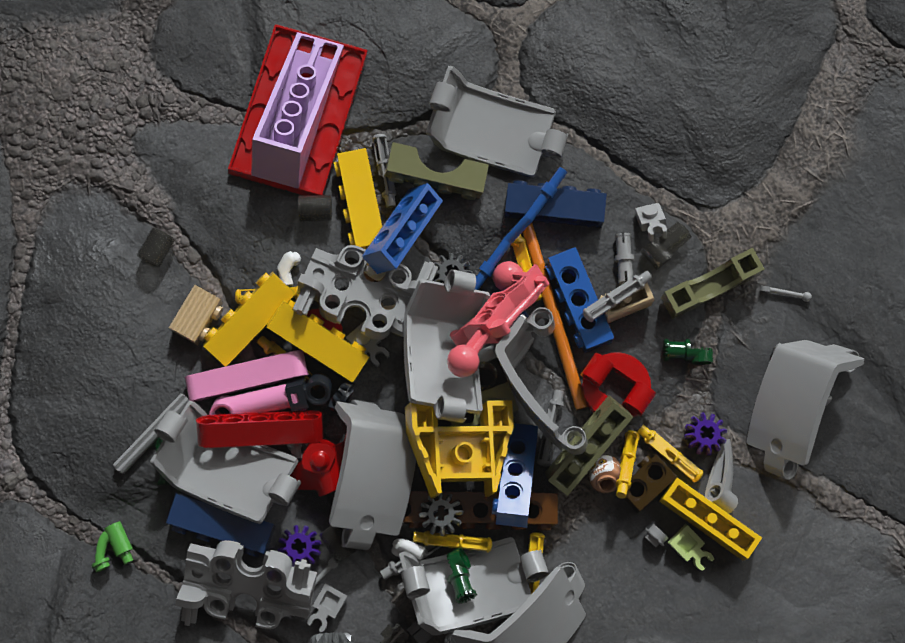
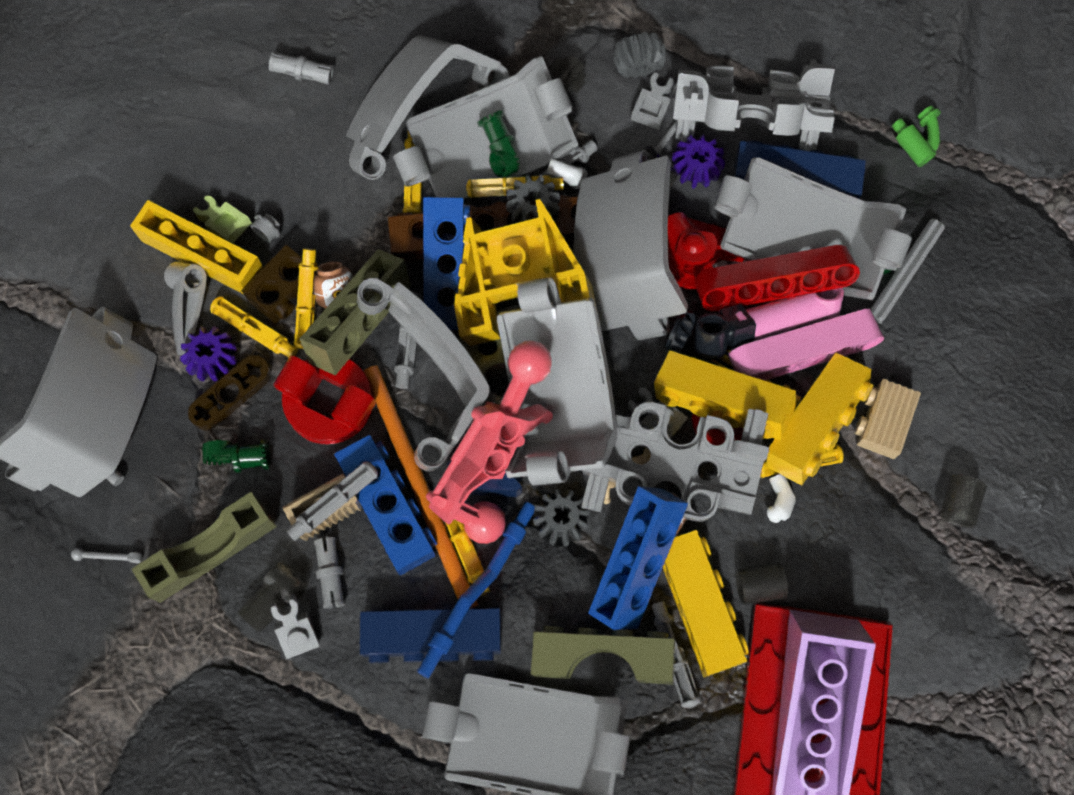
camera: 175 degrees right, 5 degrees down
none -> dark brown beam [188,355,272,431]

